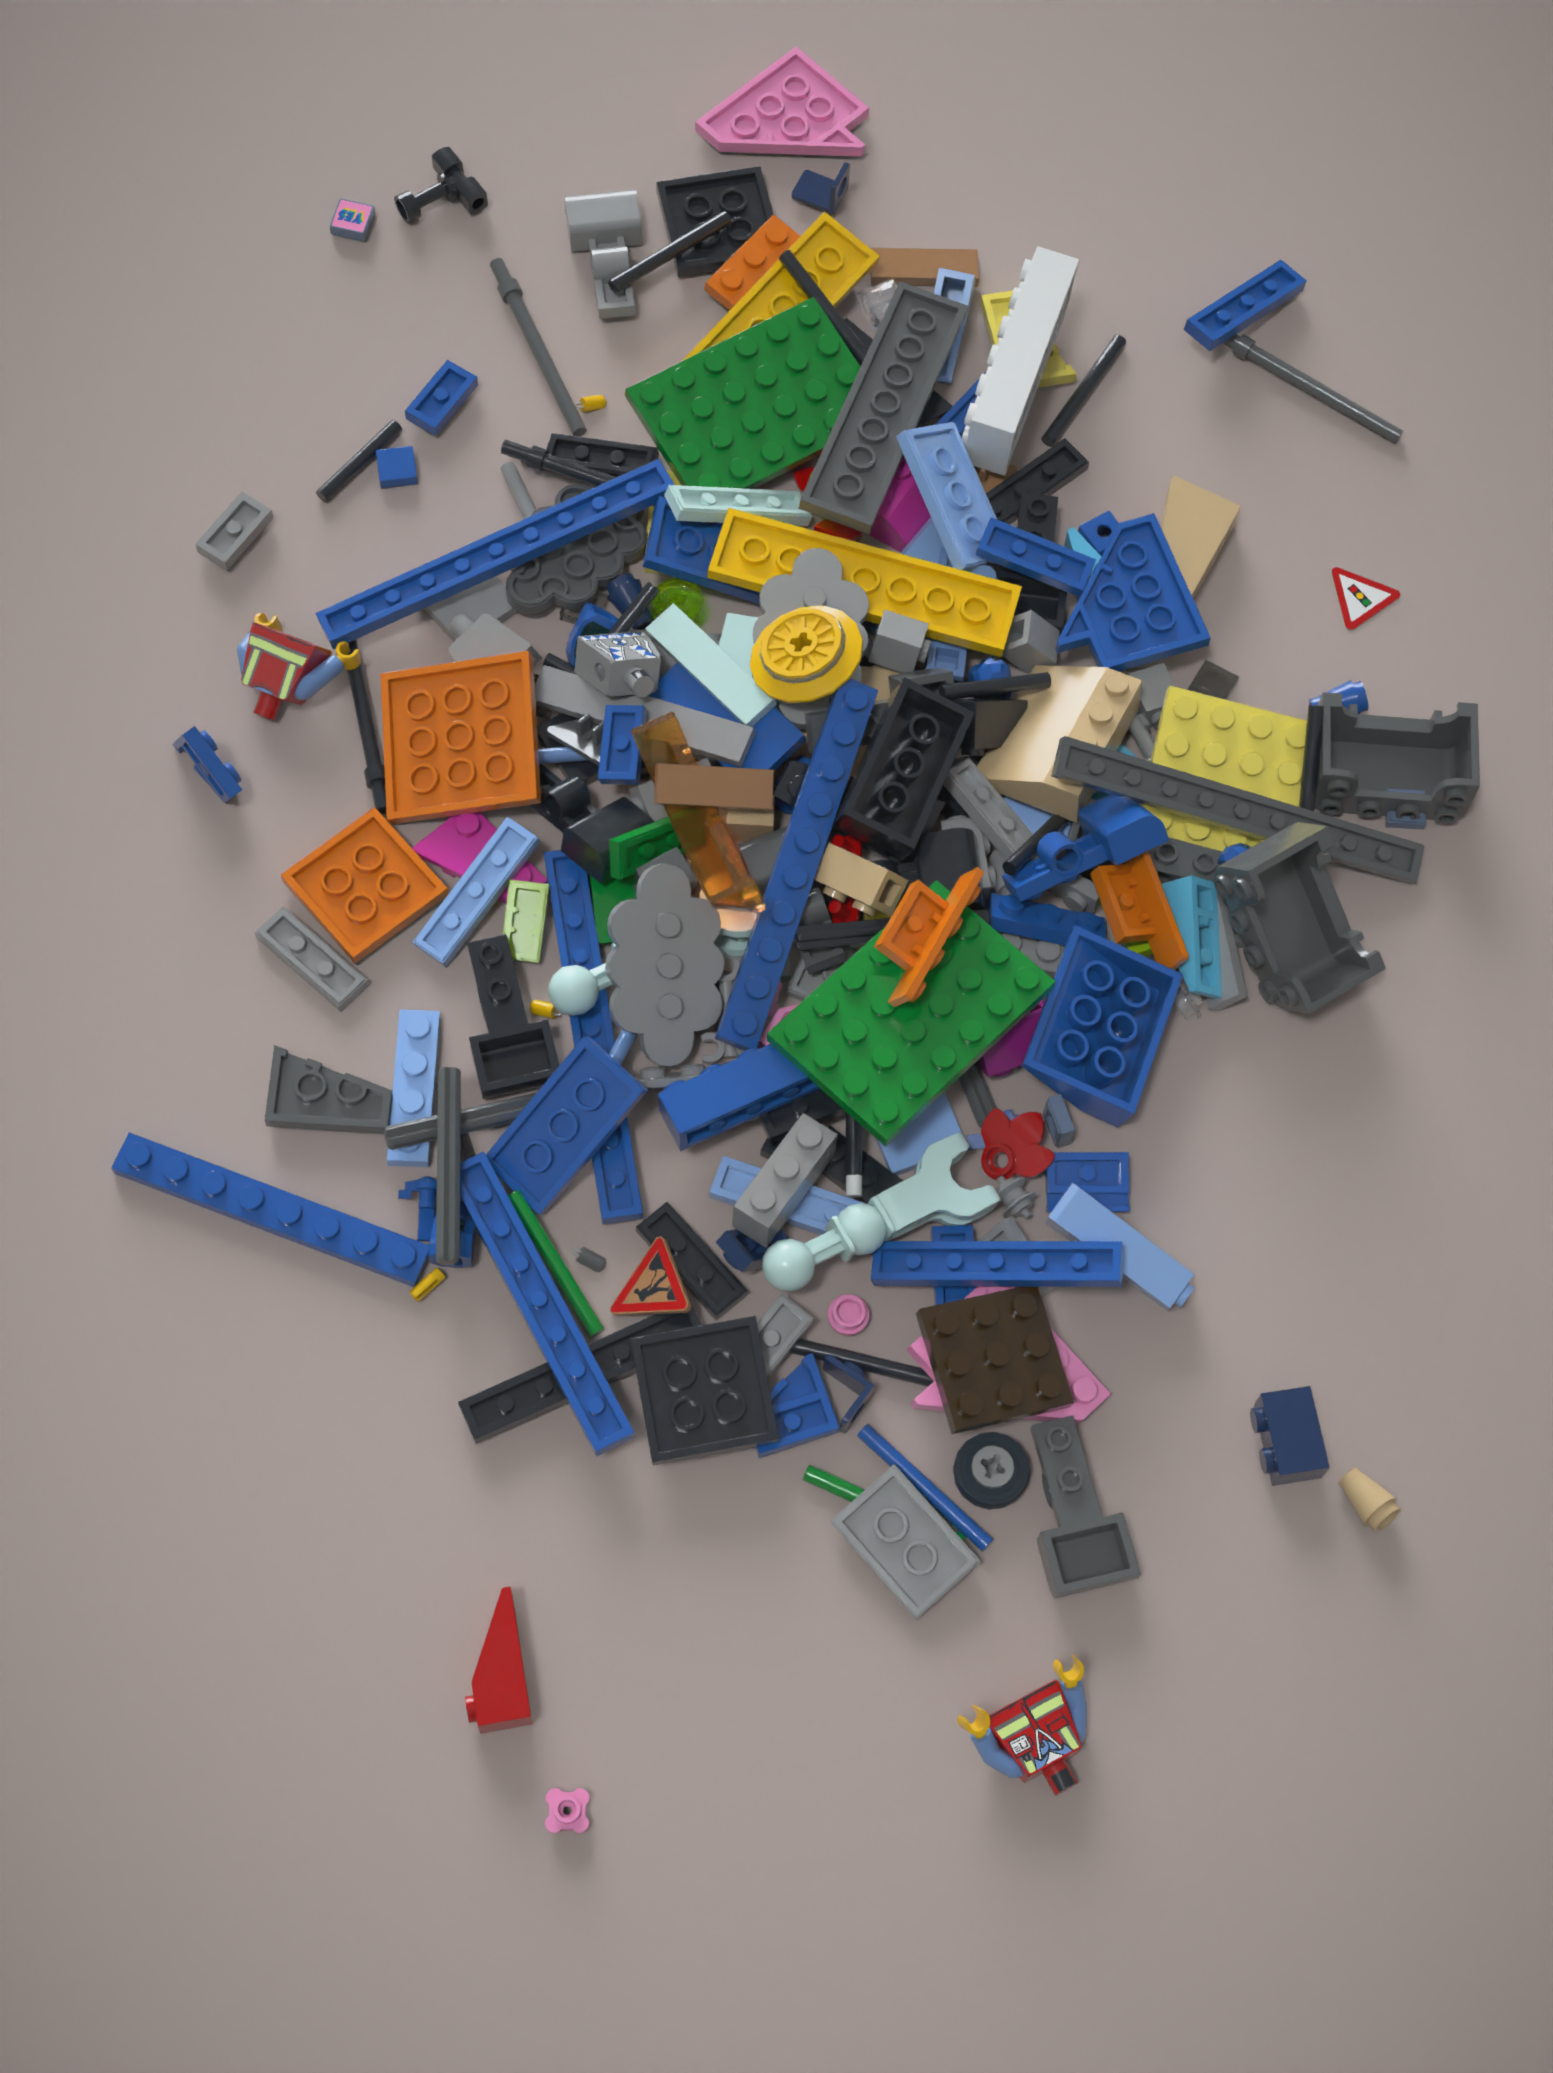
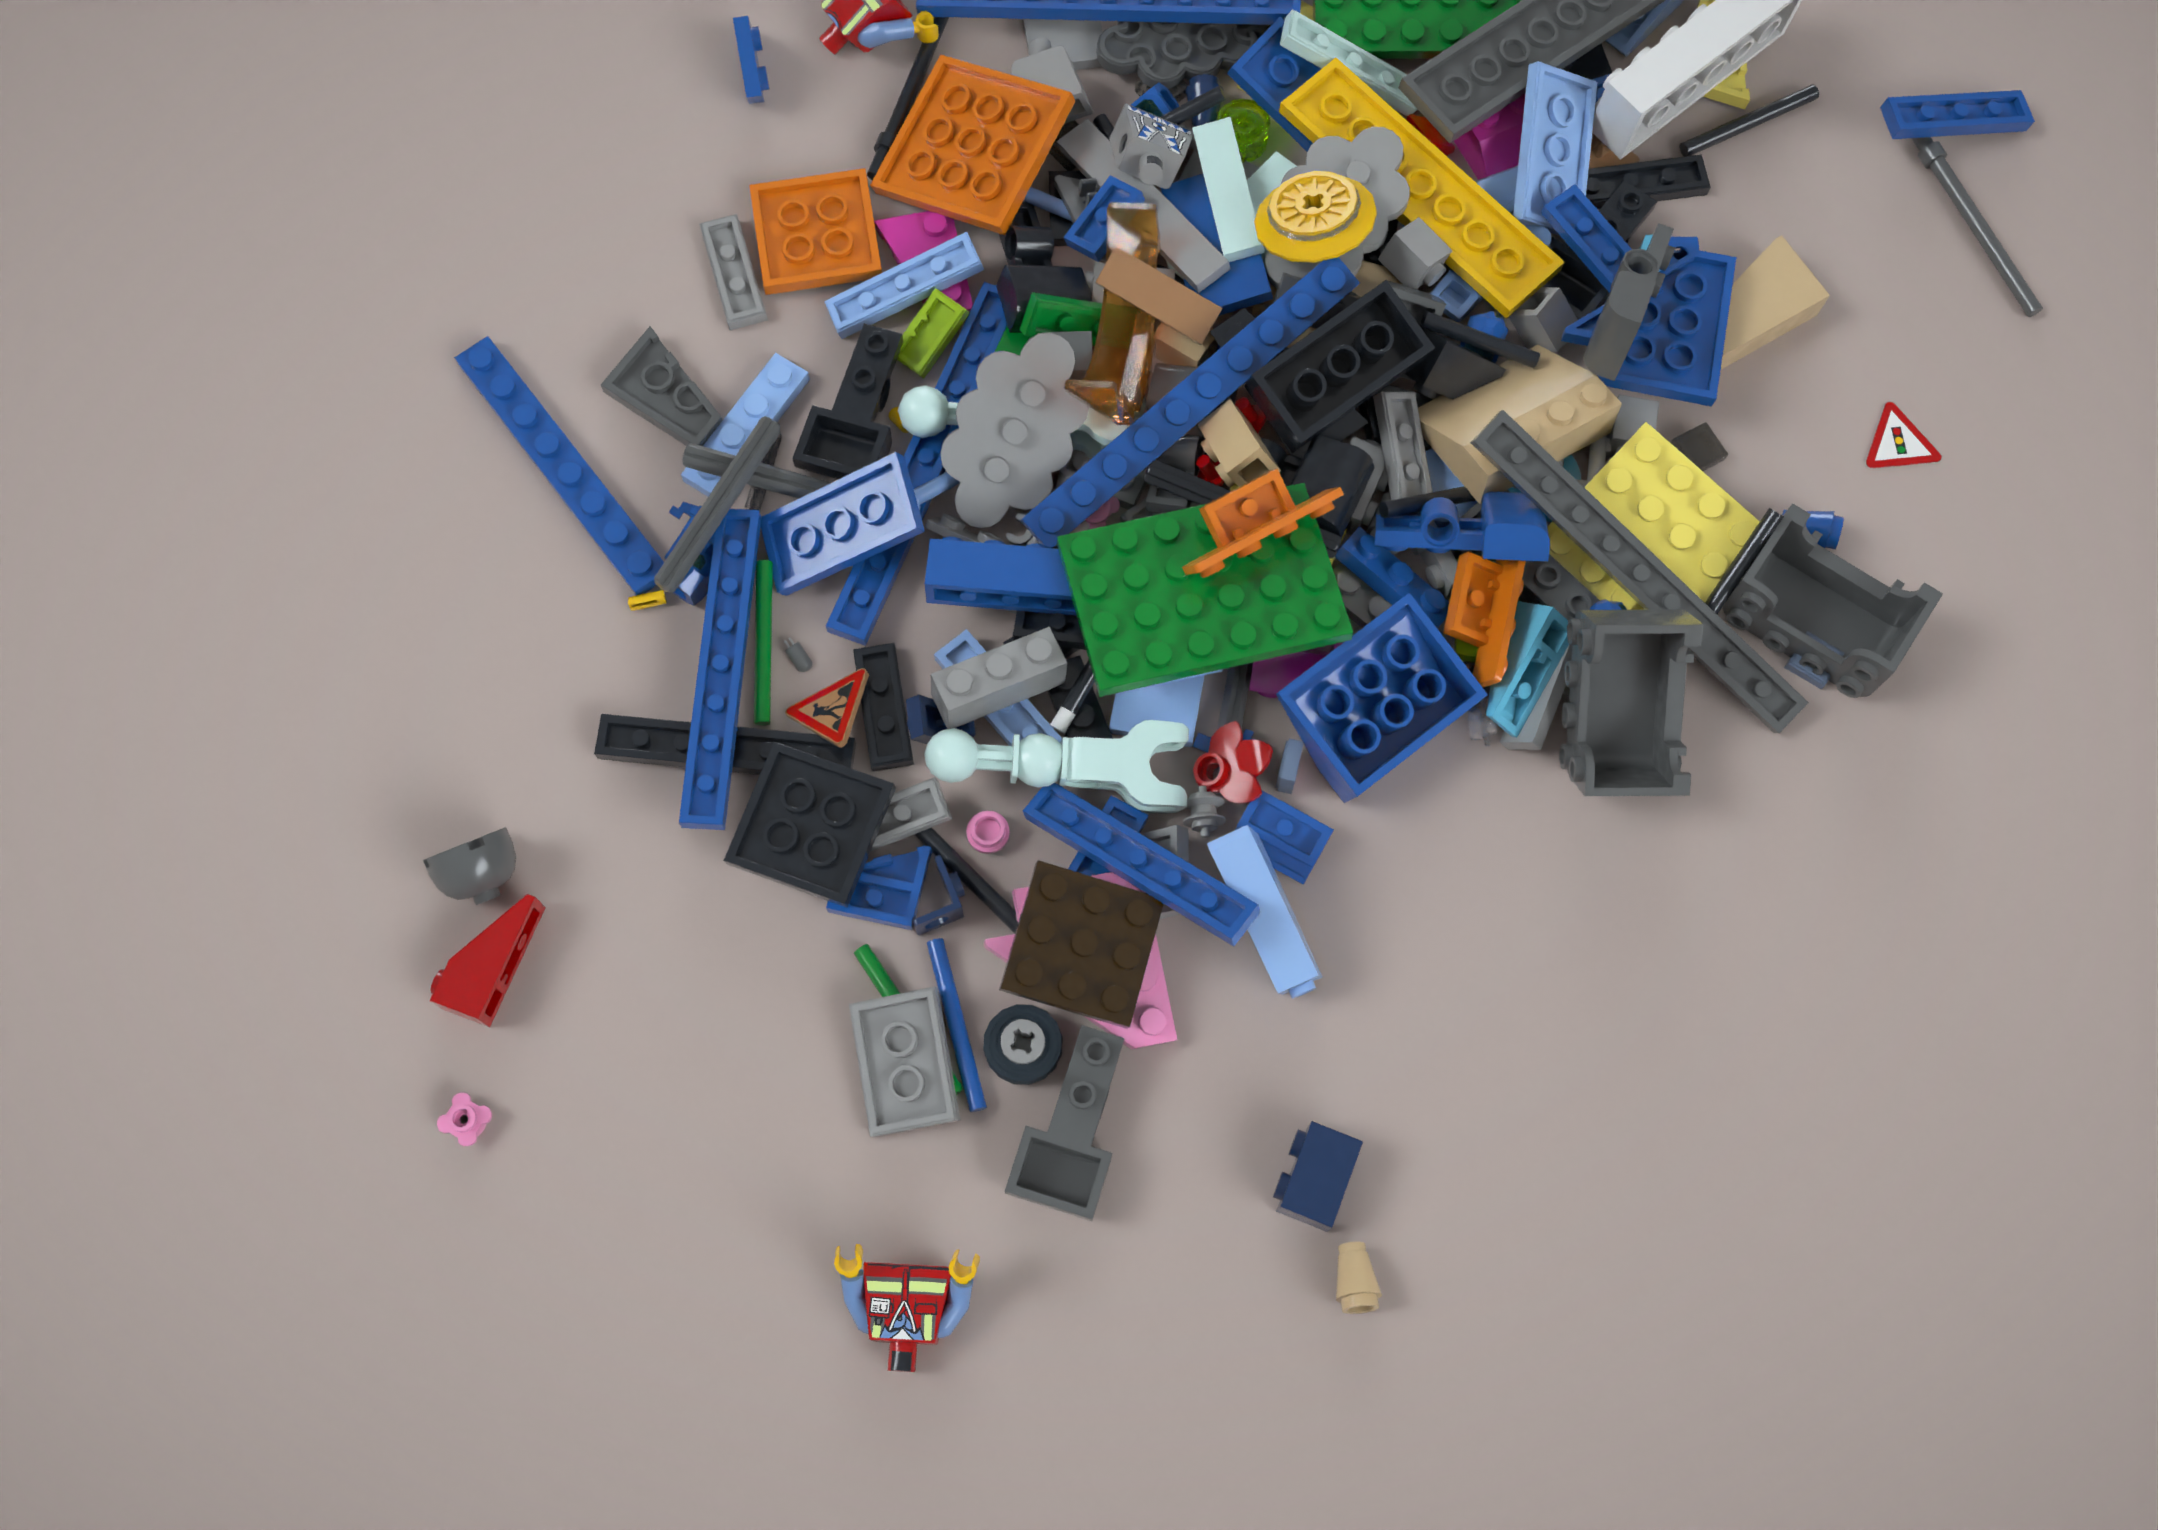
camera: 35 degrees right, 5 degrees up
none -> dark grey cylinder [423,827,516,905]
none -> dark grey plate [1584,223,1675,381]

